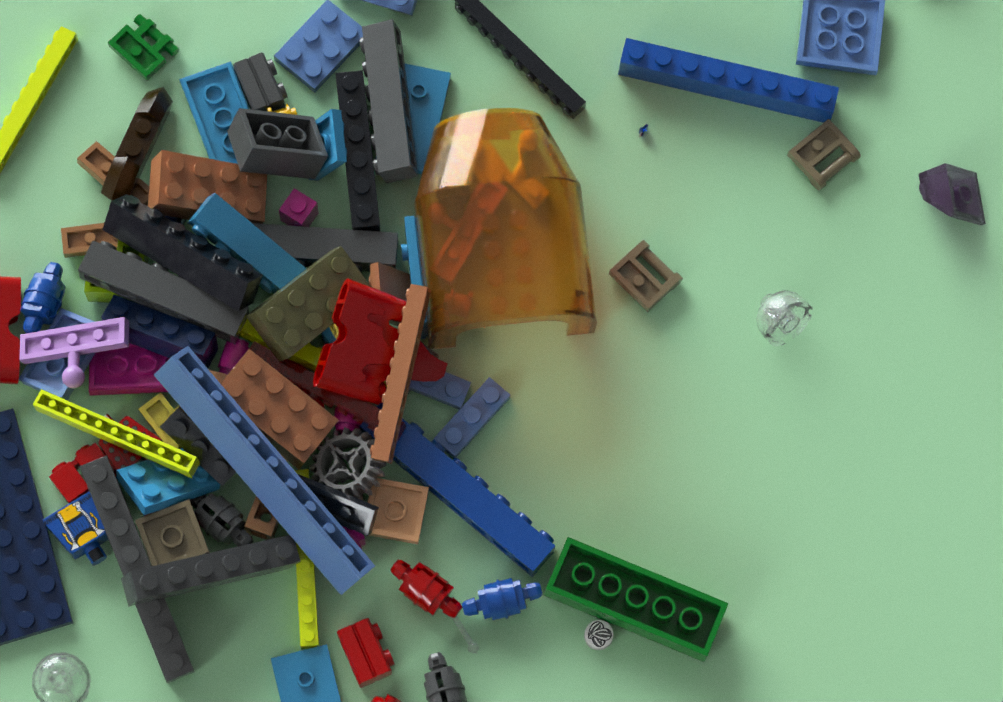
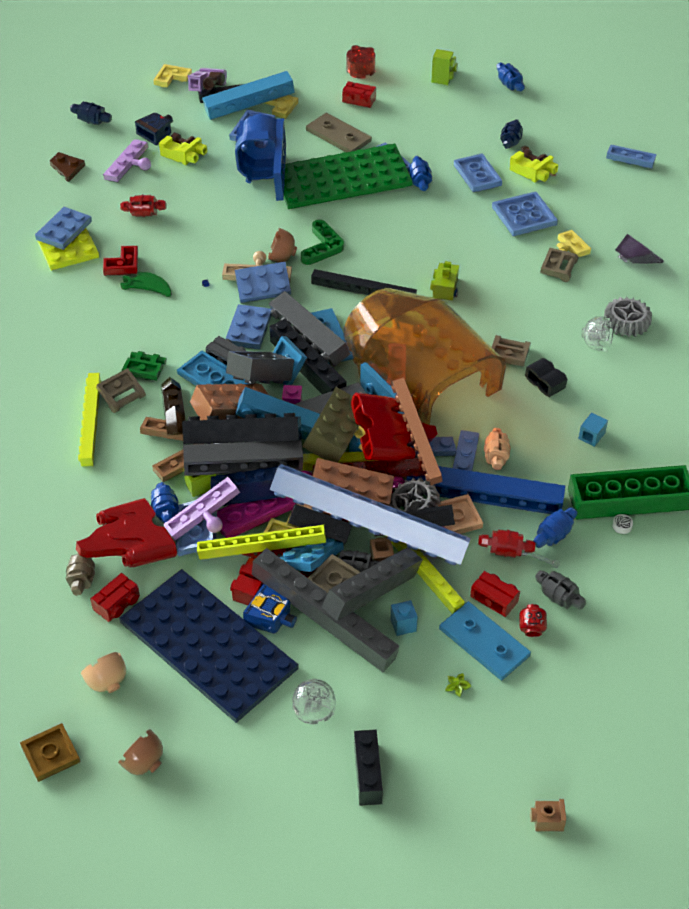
camera: 25 degrees left, 25 degrees down
blue brick [618,38,839,123] -> none
none -> dark tan plate [96,368,146,413]
none -> dark azure brick [390,600,418,636]
none -> lime brick [430,261,459,301]
none -> light nougat piece [484,428,511,470]
none -> black brick [525,358,567,397]
none -> light yellow plate [556,230,591,257]
none -> dark azure brick [578,413,608,447]
none -> light grey gear [604,296,652,337]

